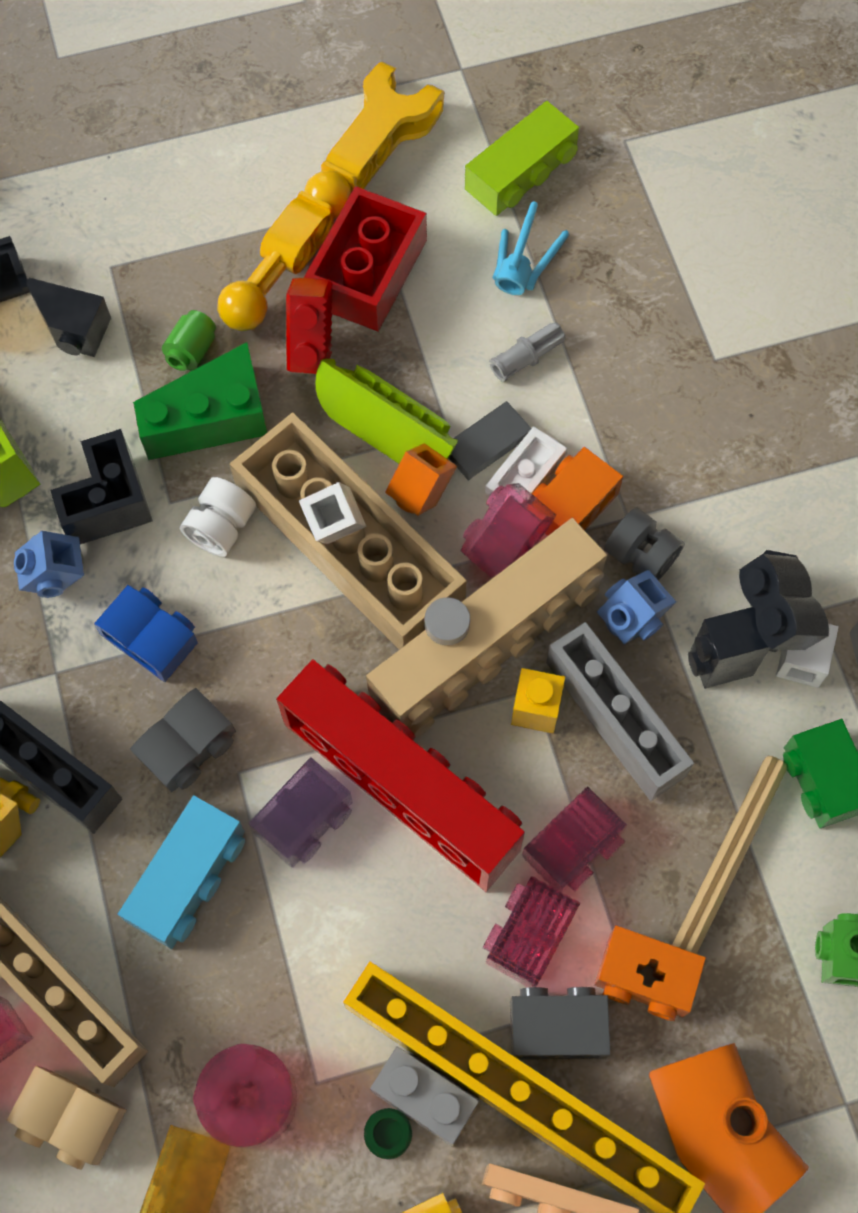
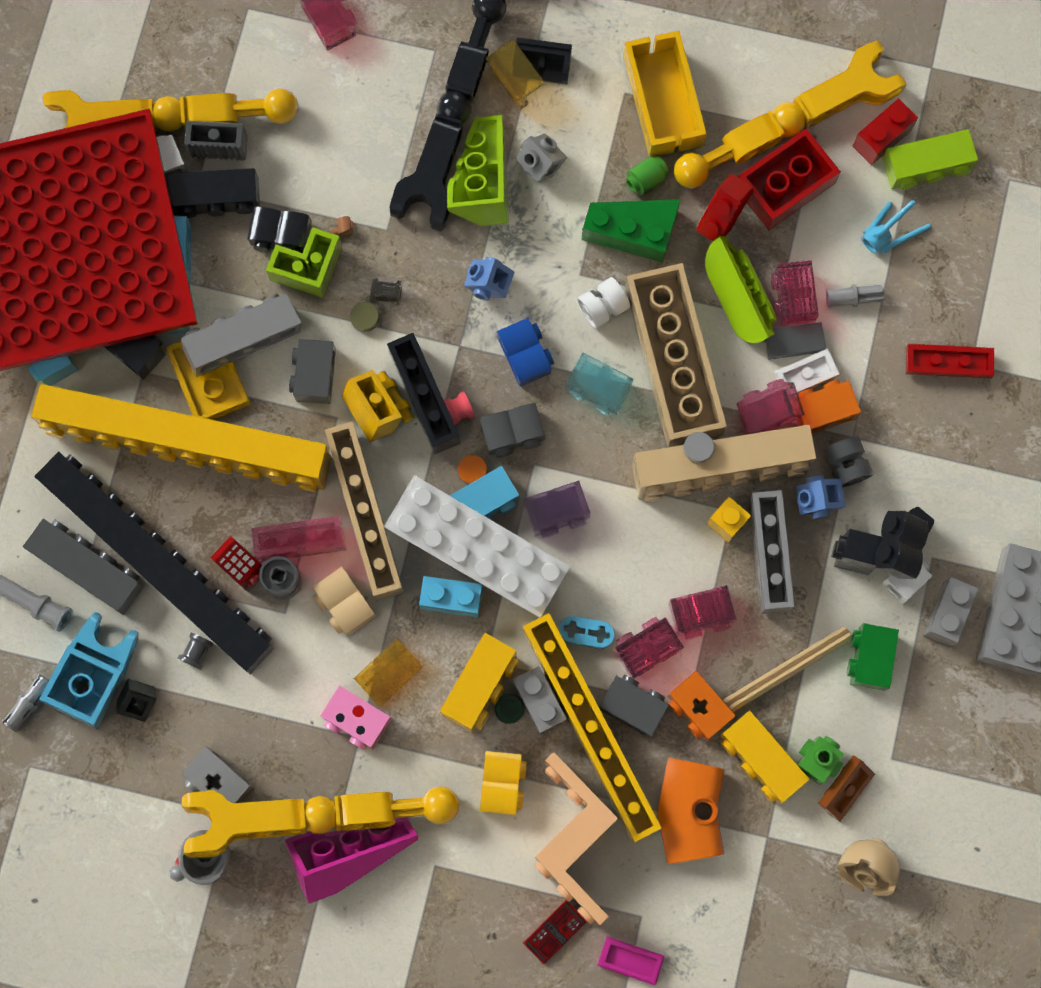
camera: 30 degrees right, 10 degrees up
black slope [26,277,111,357] -> none
black brick [50,429,153,545] -> none
clear pink brick [193,1043,297,1149] -> none
red brick [276,659,525,892] -> none
white brick [299,482,367,544] -> none
orange brick [385,443,457,516] -> none
none -> white brick [384,476,570,618]
none -> medium azure brick [419,576,483,618]
none -> yellow brick [440,633,519,734]
none -> coral wheel [444,391,475,426]
none -> orange tile [458,455,487,485]
none -> light grey brick [516,134,568,182]
none -> medium azure beam [559,616,614,649]
none -> clear light blue brick [566,353,634,415]
none -> yellow piece [623,30,707,157]
none -> yellow brick [720,710,810,804]
none -> clear pink brick [771,260,819,325]
none -> red brick [852,98,918,166]
none -> red plate [905,344,994,379]

